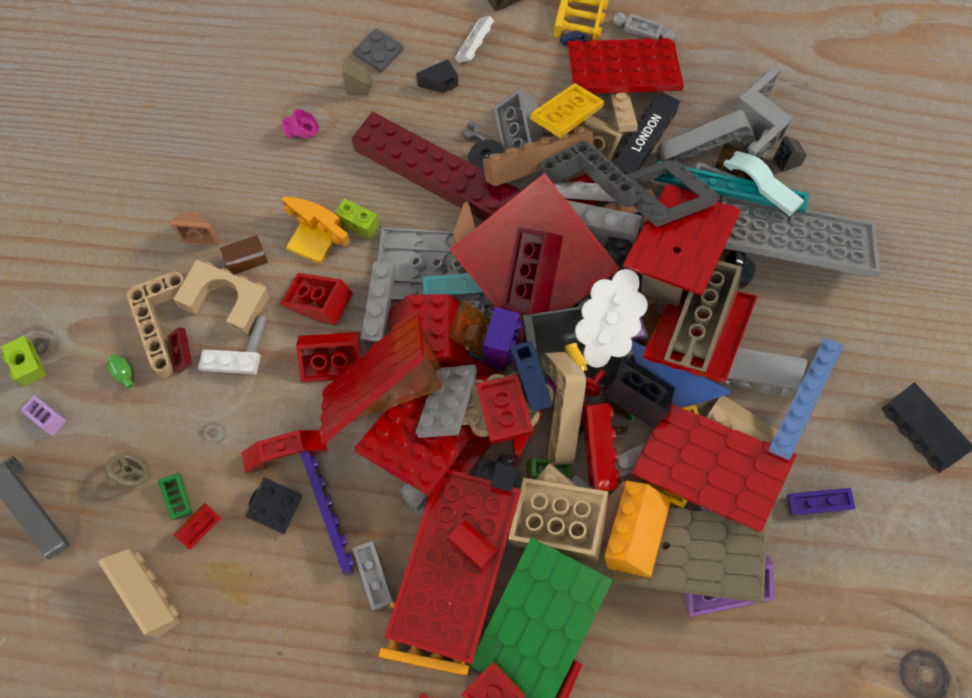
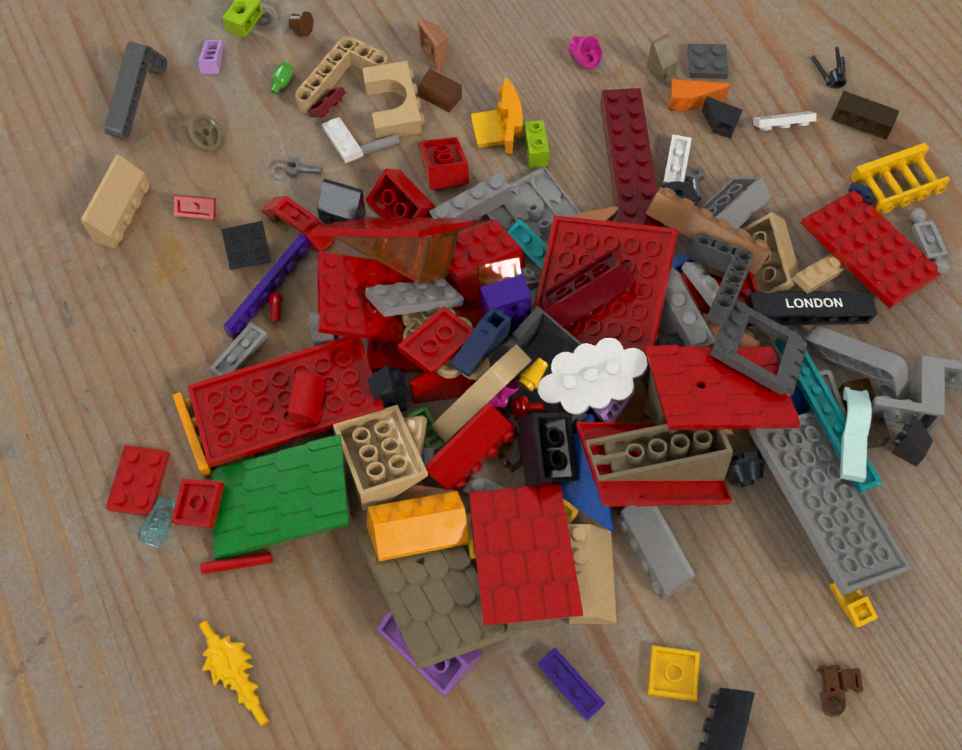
camera: 55 degrees right, 5 degrees down
green slope [158,473,193,520] -> none
yellow plate [530,83,604,138] -> none
medium blue plate [769,338,843,461] -> none
none -> red arm [268,292,283,321]
none -> flat silver bar [284,157,323,178]
none -> reddish brown piece [289,11,314,36]
none -> slope [317,178,366,224]
none -> yellow tile [647,645,700,702]
none -> white plate [662,135,692,186]
none -> orange slope [669,79,730,111]
none -> reddish brown piece [816,665,863,717]
none -> yellow slope [829,582,878,628]

